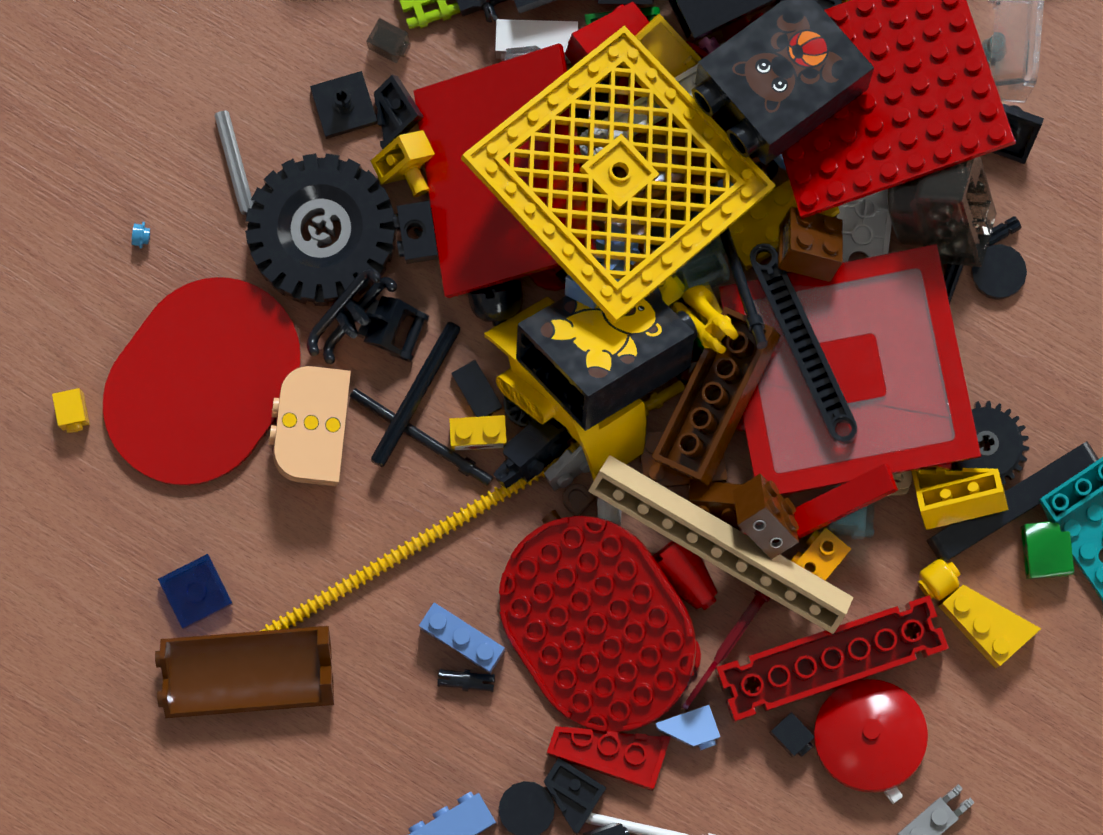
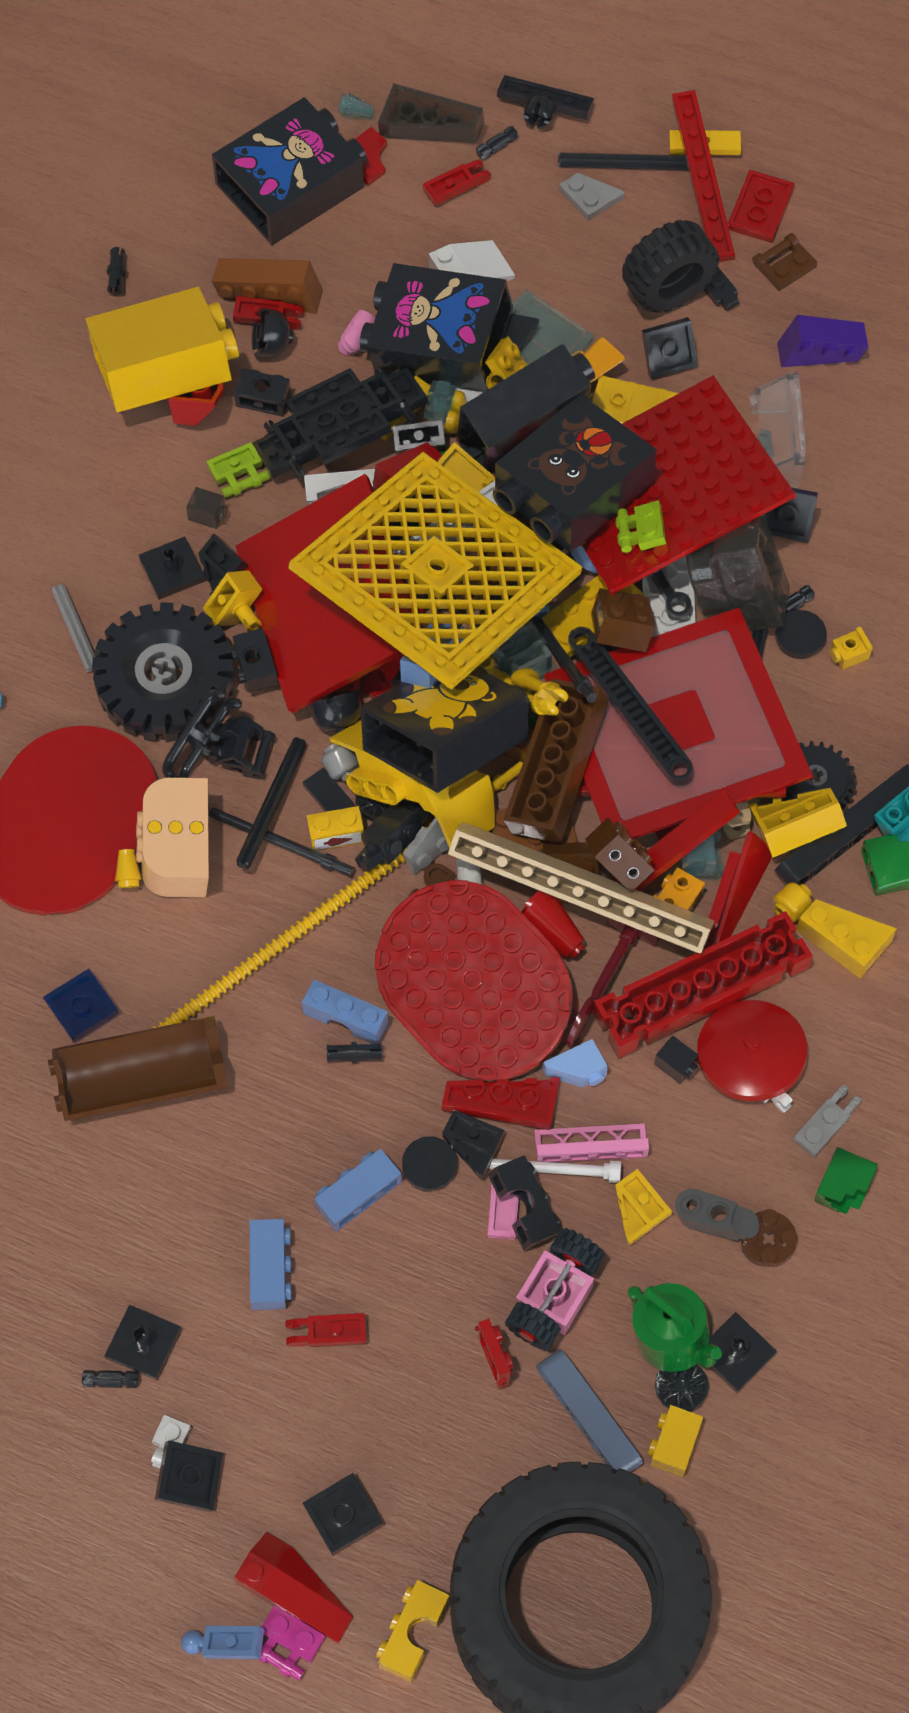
camera: 10 degrees left, 15 degrees down
none -> yellow cone [115,849,142,888]
none -> light grey head [321,744,359,782]
none -> bright pink fence [534,1123,649,1163]
none -> lime plate [616,500,666,553]
none -> black piece [648,568,692,618]
none -> red wedge [703,831,772,950]
none -> yellow brick [829,626,873,670]

